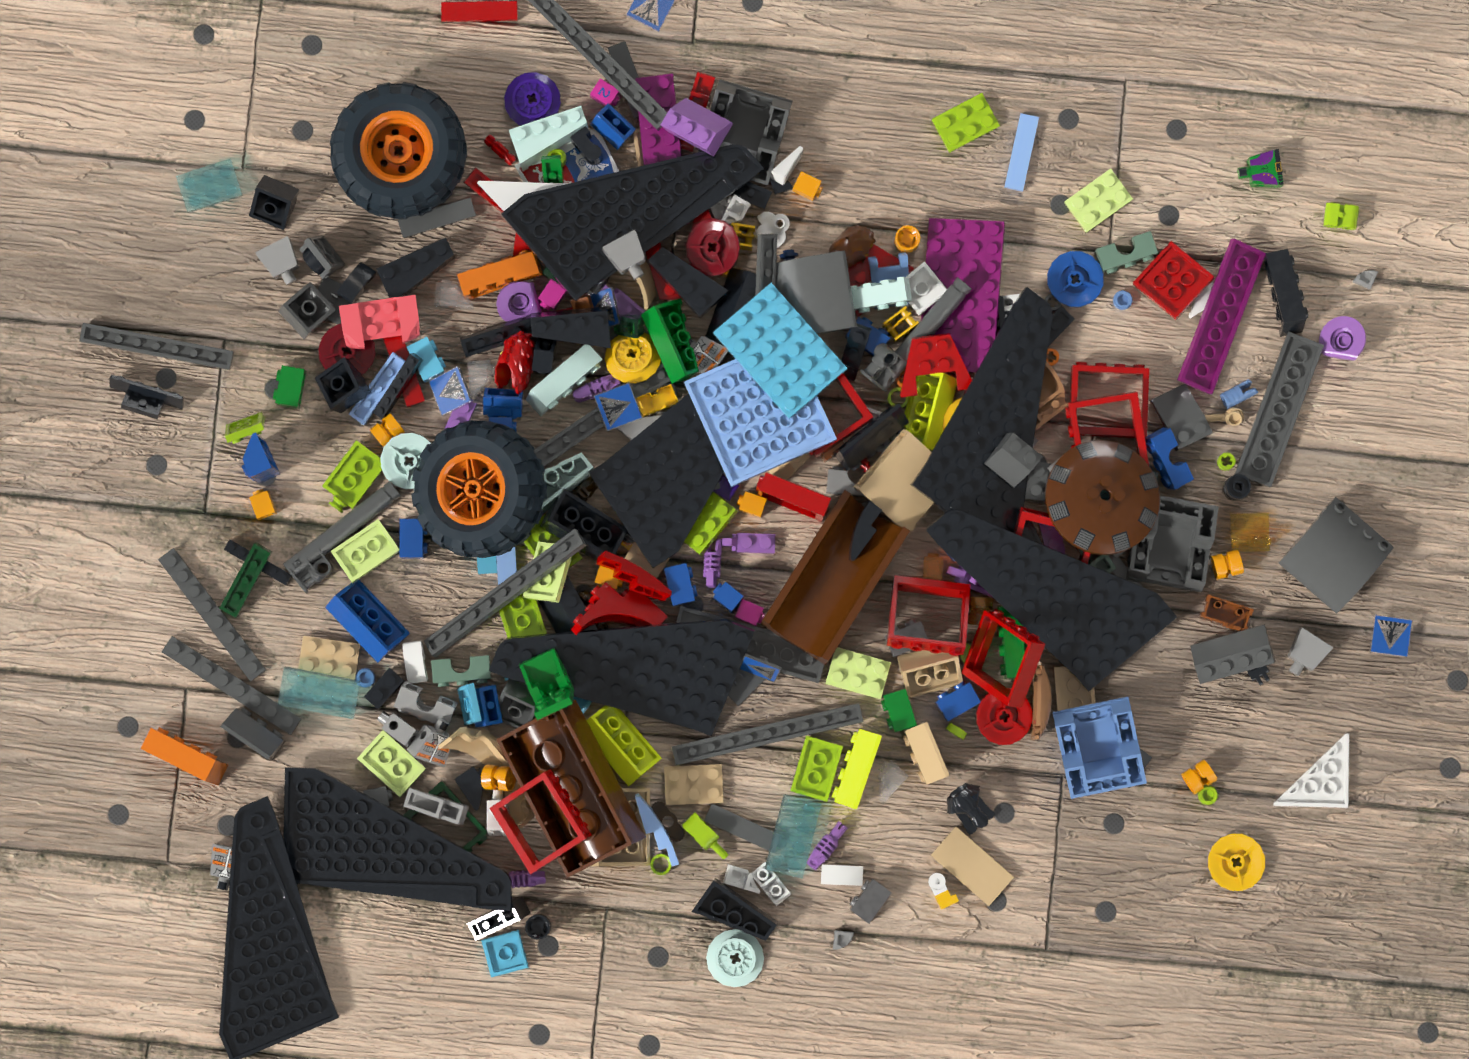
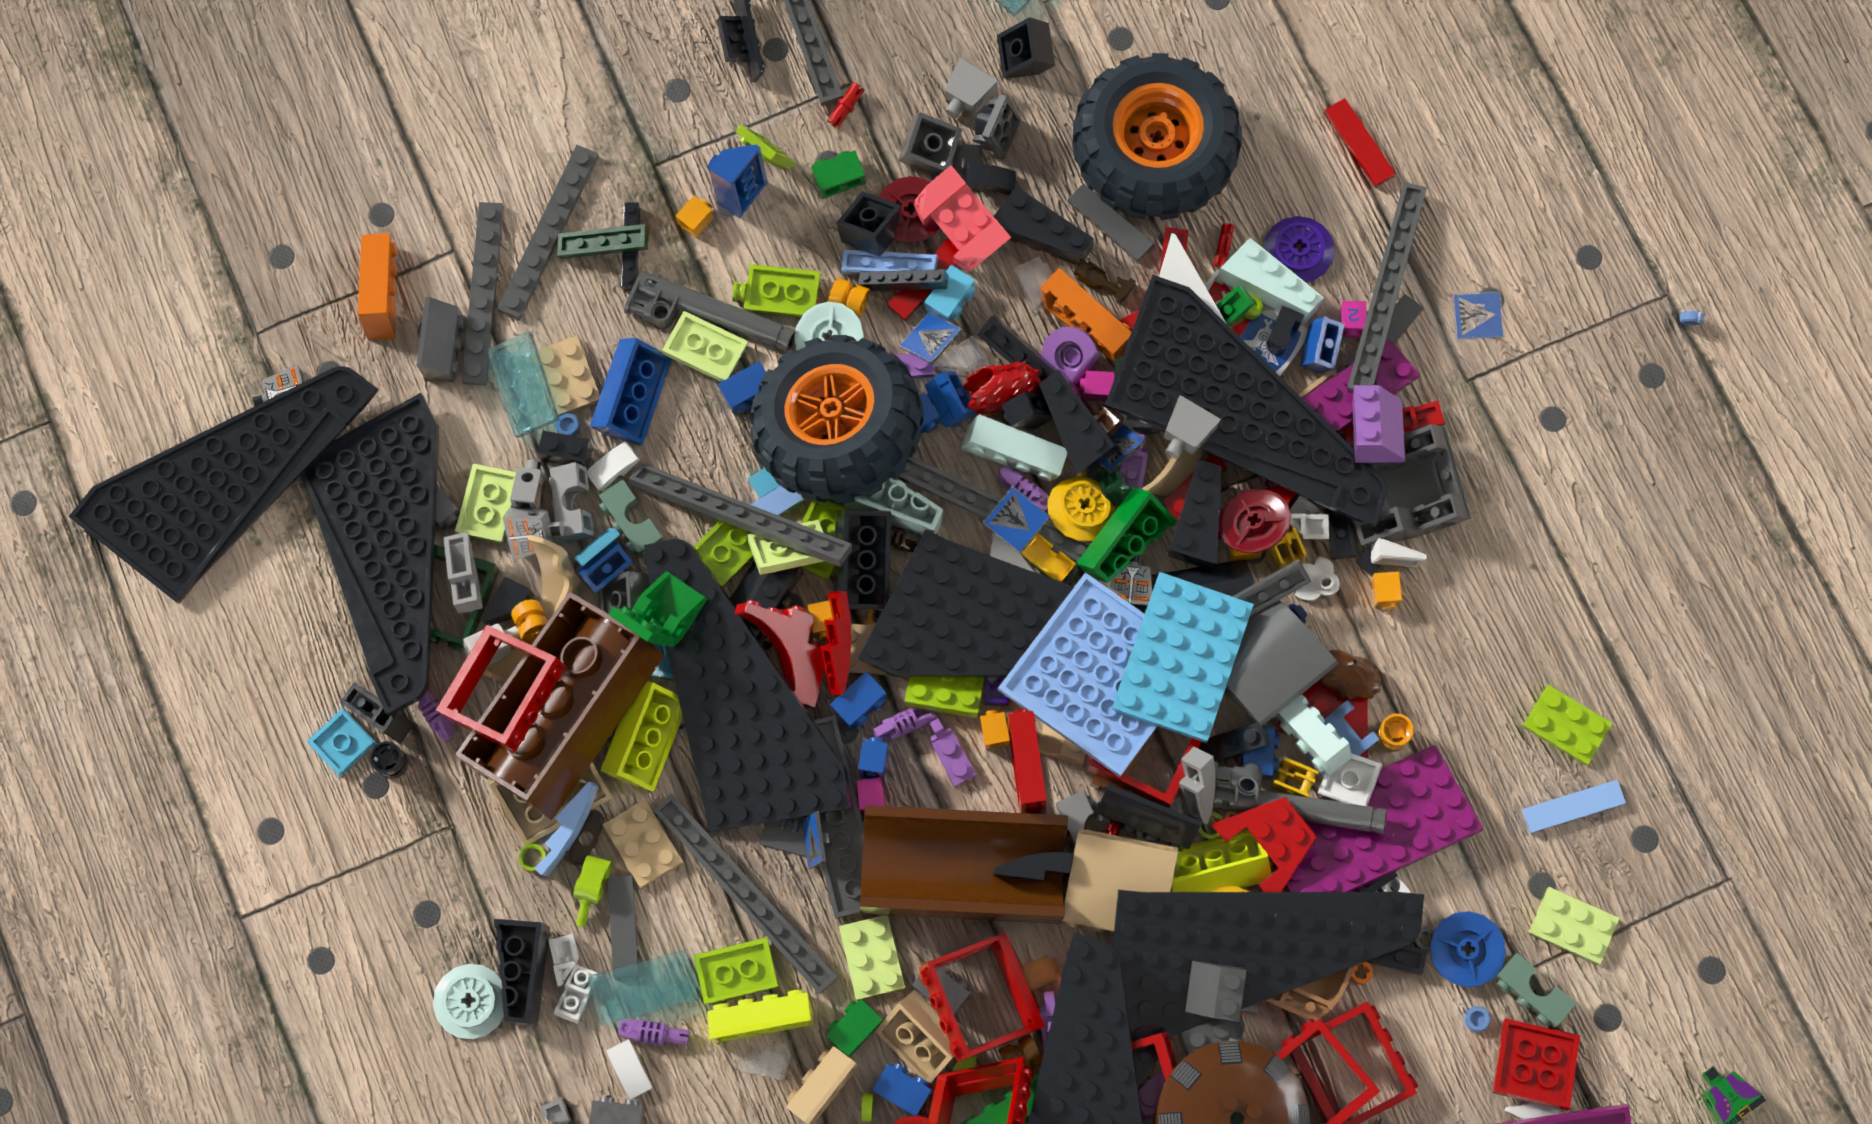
camera: 70 degrees right, 10 degrees down
none -> red pin [827,82,865,129]
none -> dark brown piece [1073,260,1136,304]
none -> light grey slope [1179,747,1216,825]

